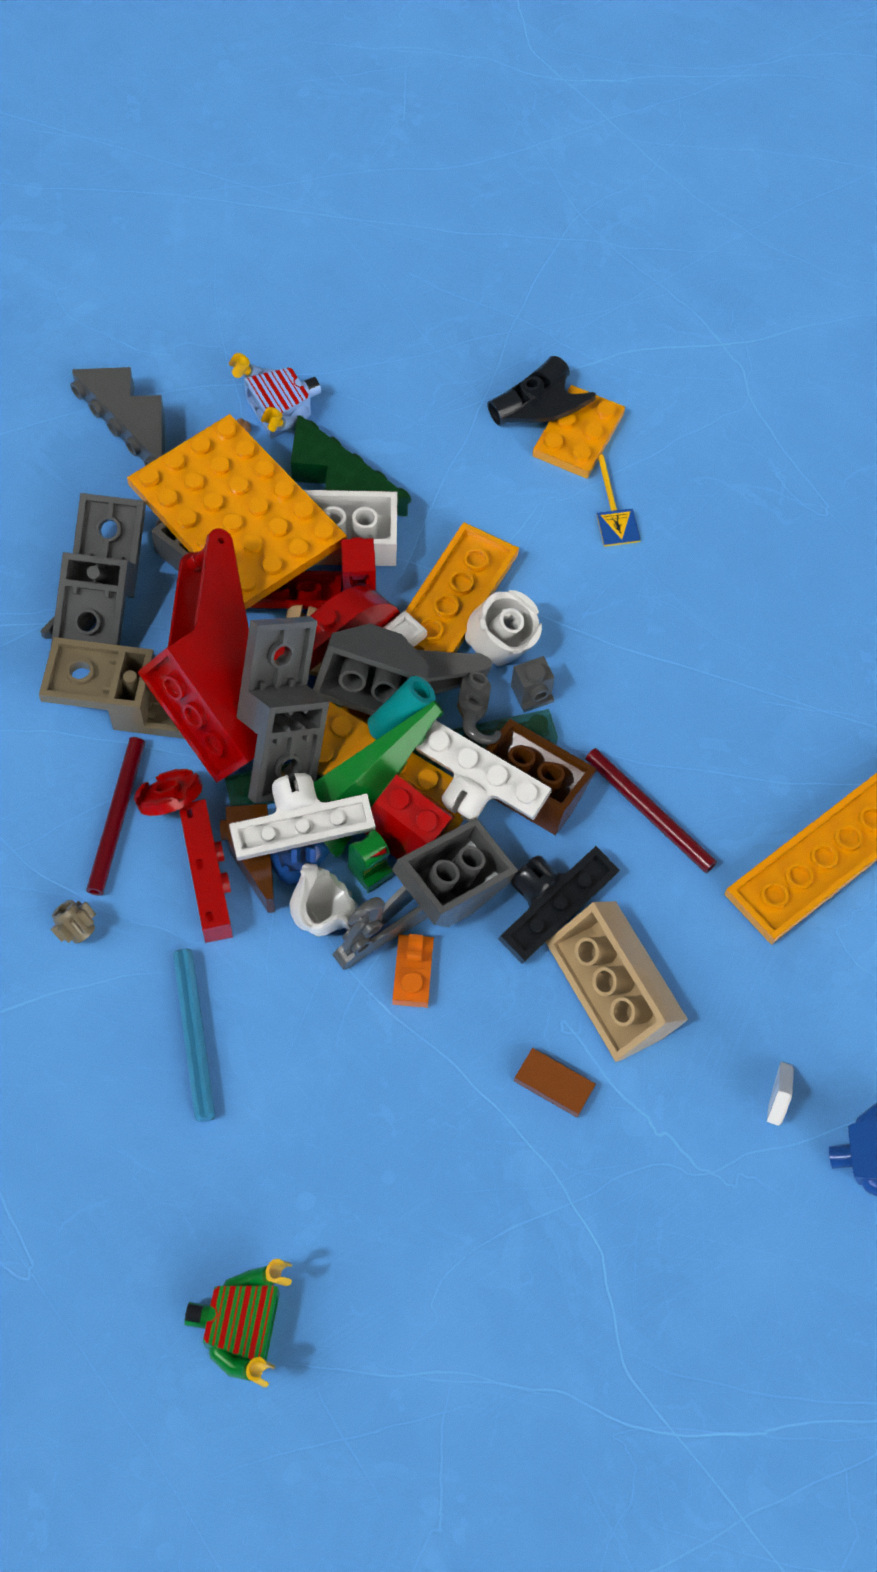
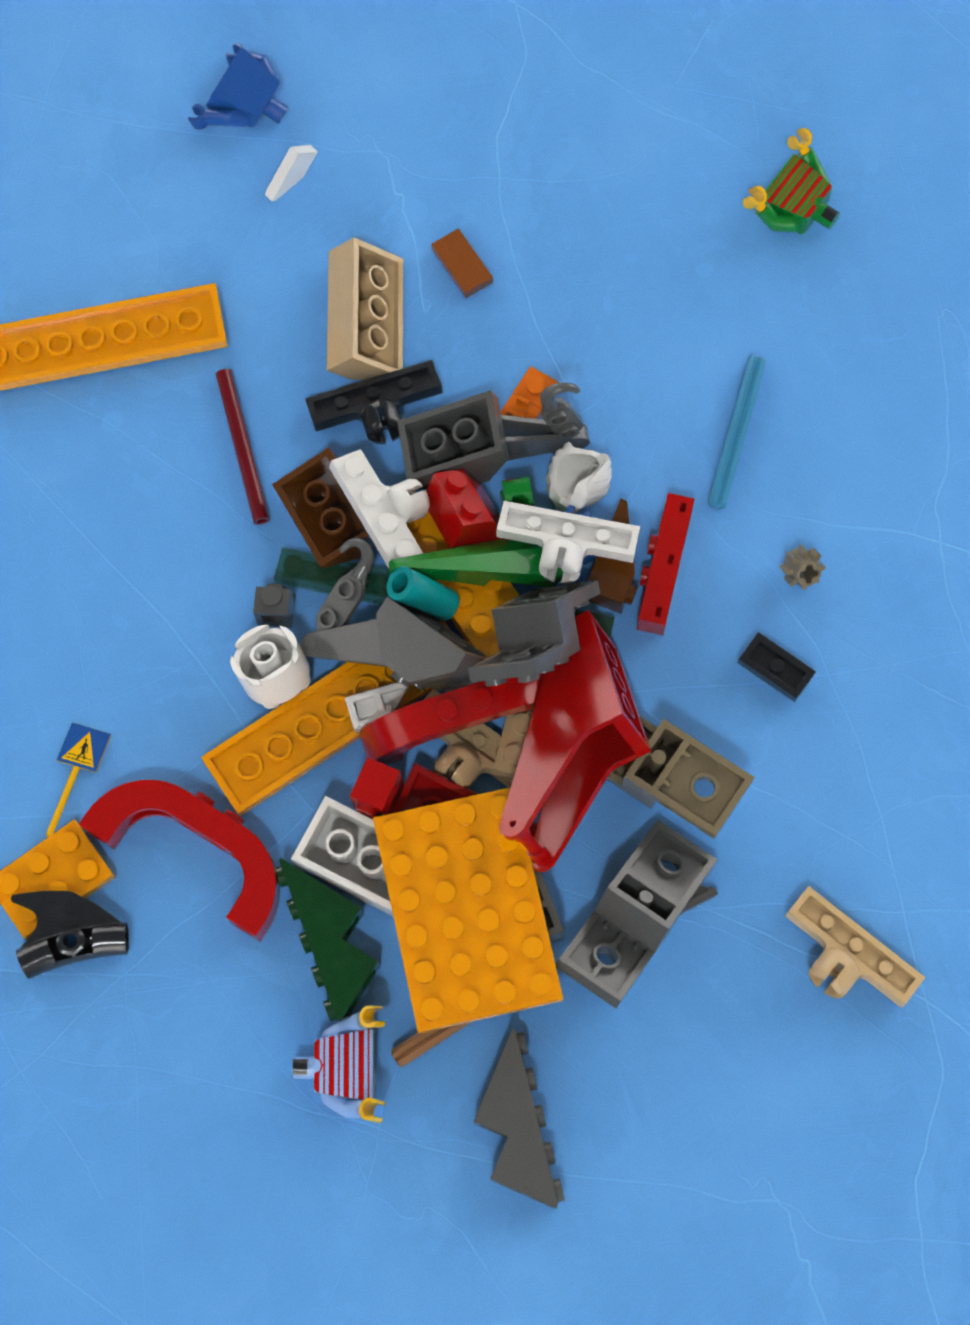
camera: 145 degrees left, 10 degrees up
dark red piece [86,737,145,896] -> none
red tile [134,769,203,816] -> none
none -> red arch [78,780,280,942]
none -> black plate [737,632,816,702]

